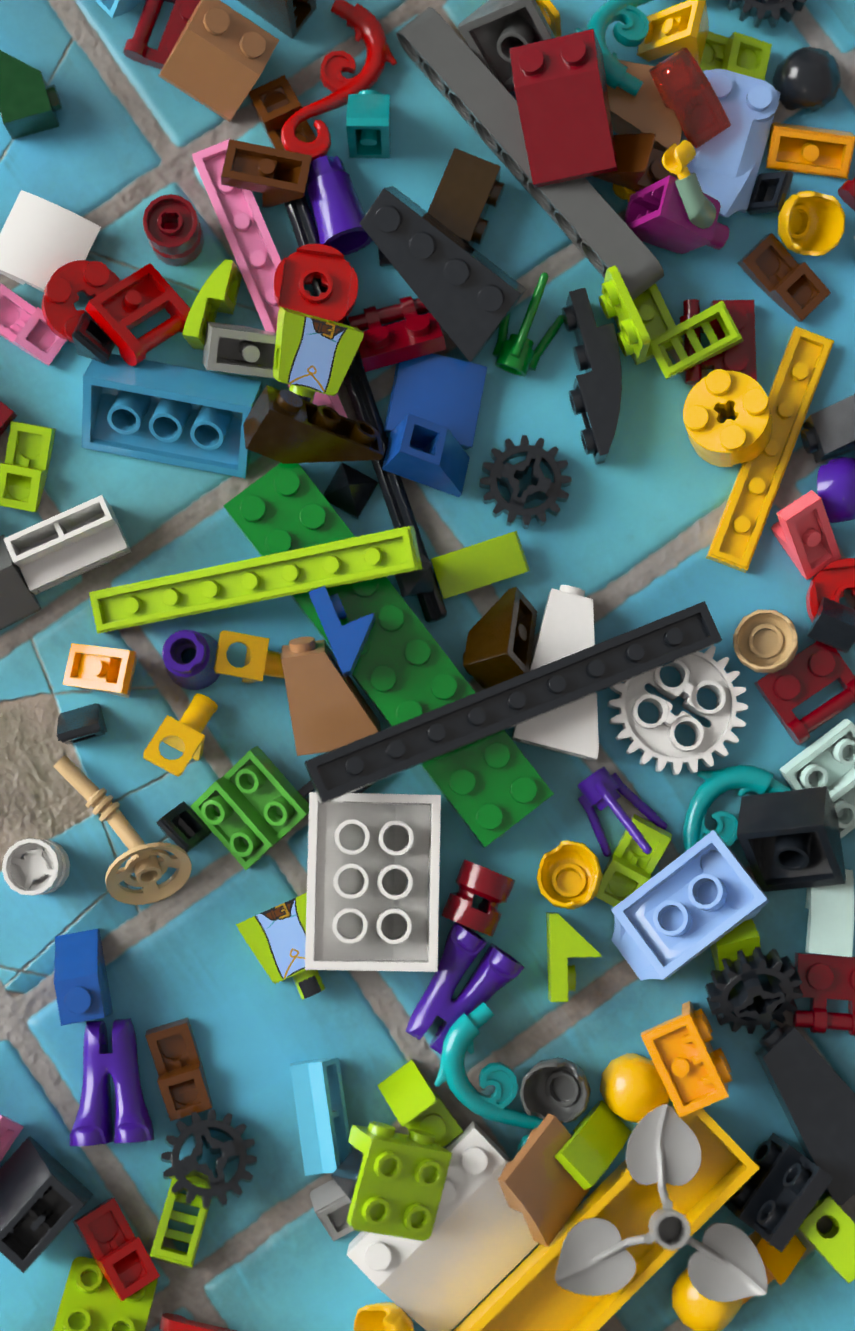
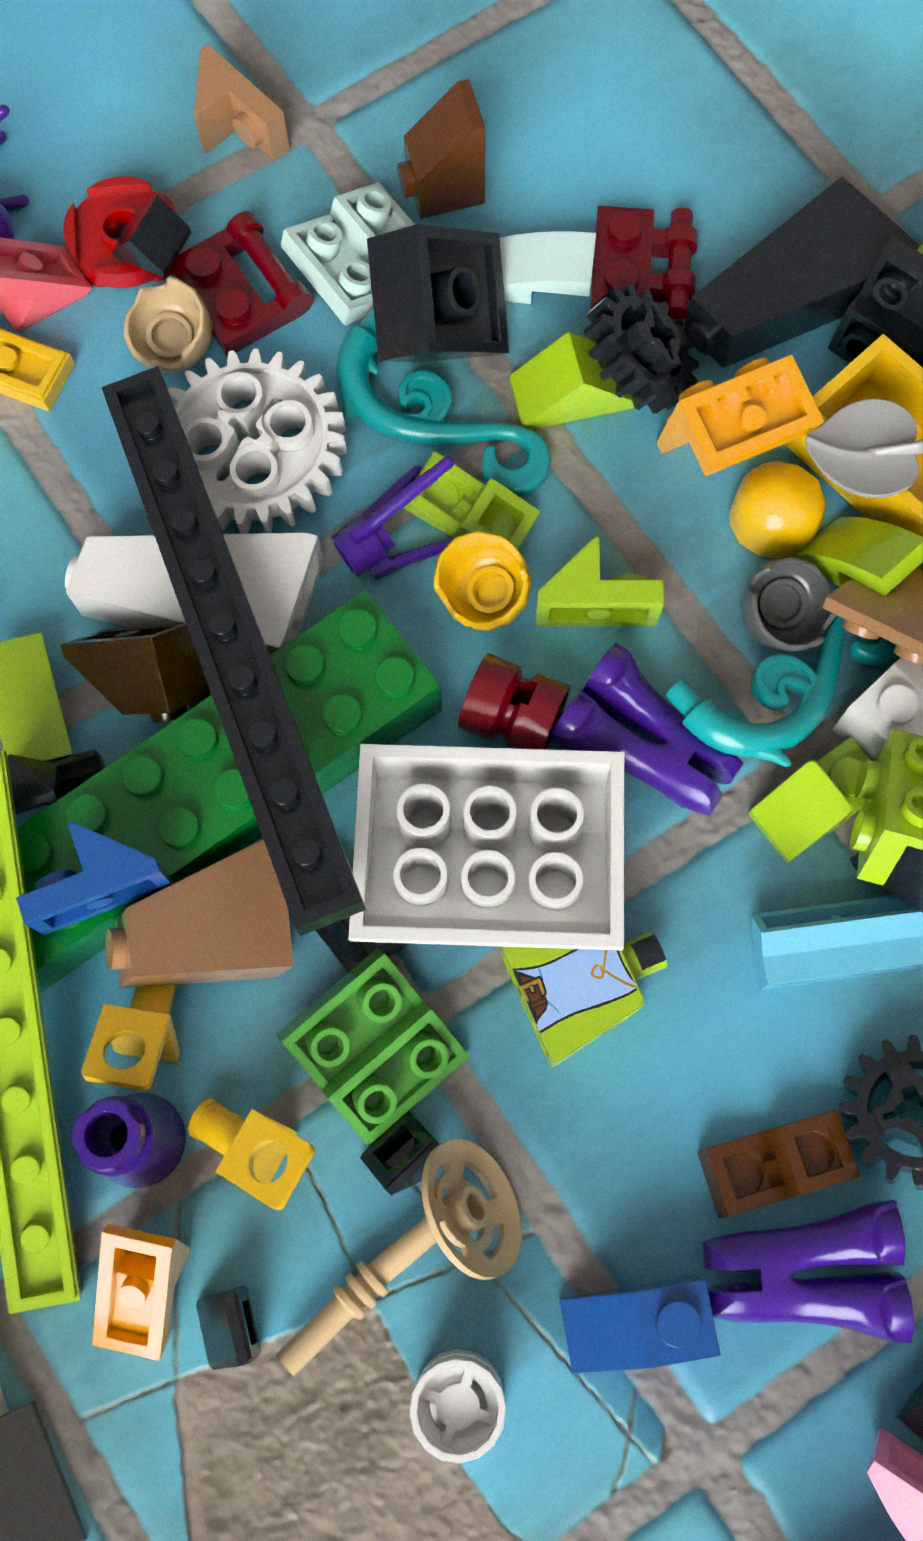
camera: 85 degrees left, 10 degrees down
light blue slope [611,830,770,981] -> none

